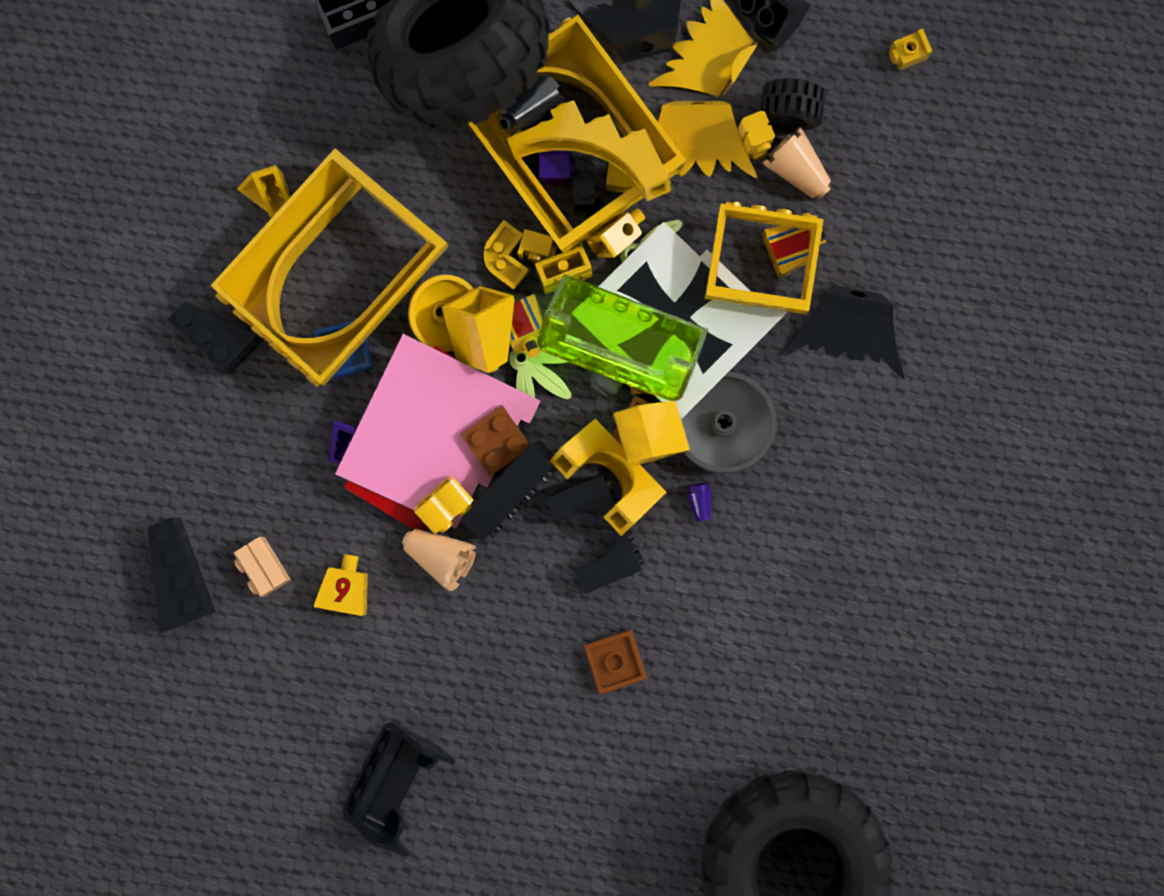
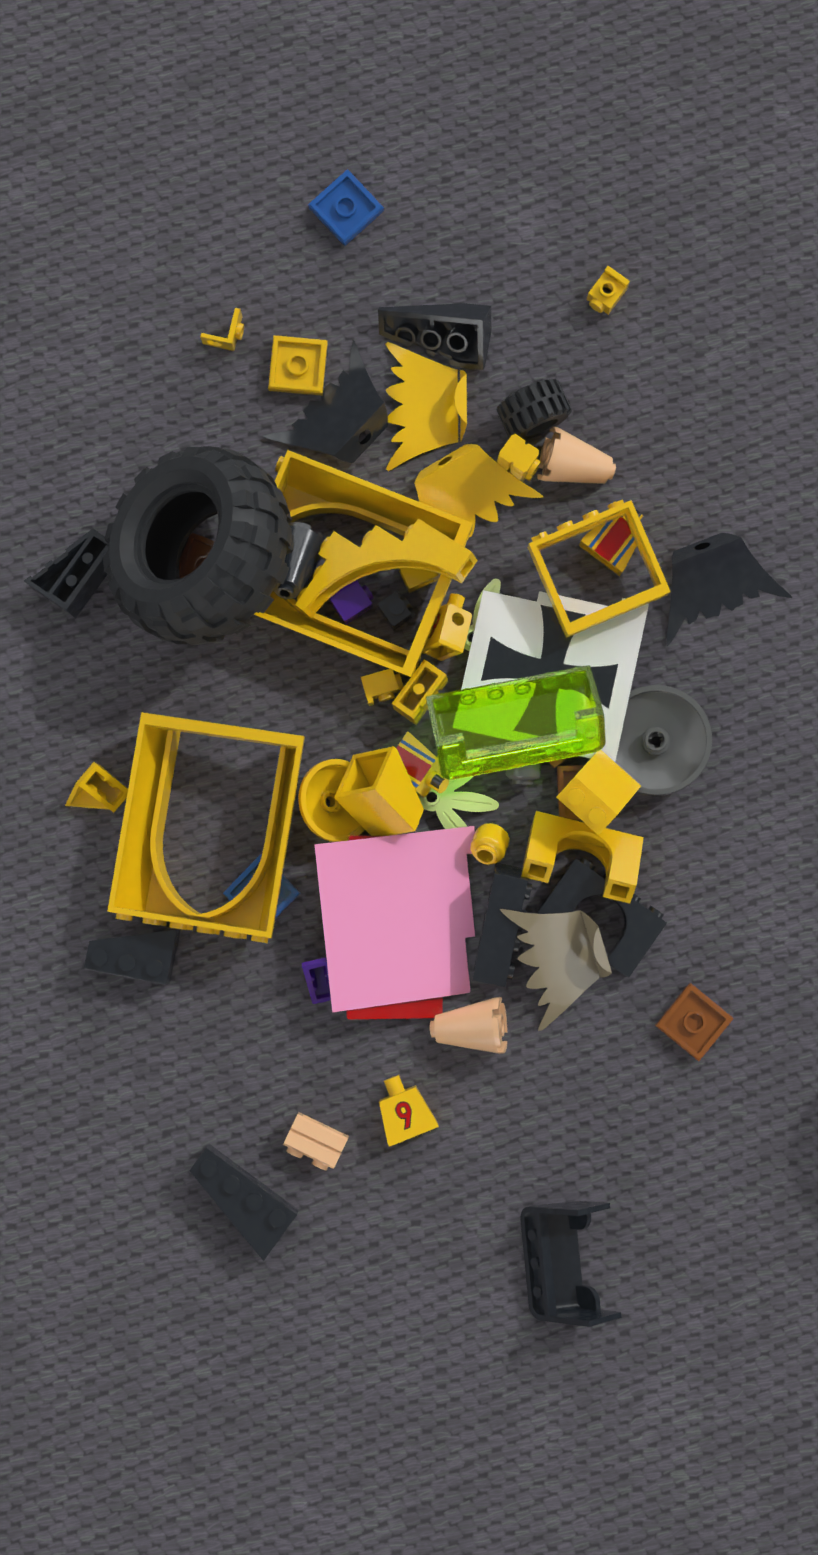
camera: 35 degrees left, 0 degrees up
yellow brick [413,475,474,534] -> none
dark orange plate [460,405,530,476] -> none
yellow plate [484,220,529,291] -> none
dark purple cone [686,483,712,521] -> none
none -> yellow head [470,823,510,864]
none -> dark tan piece [500,909,612,1031]

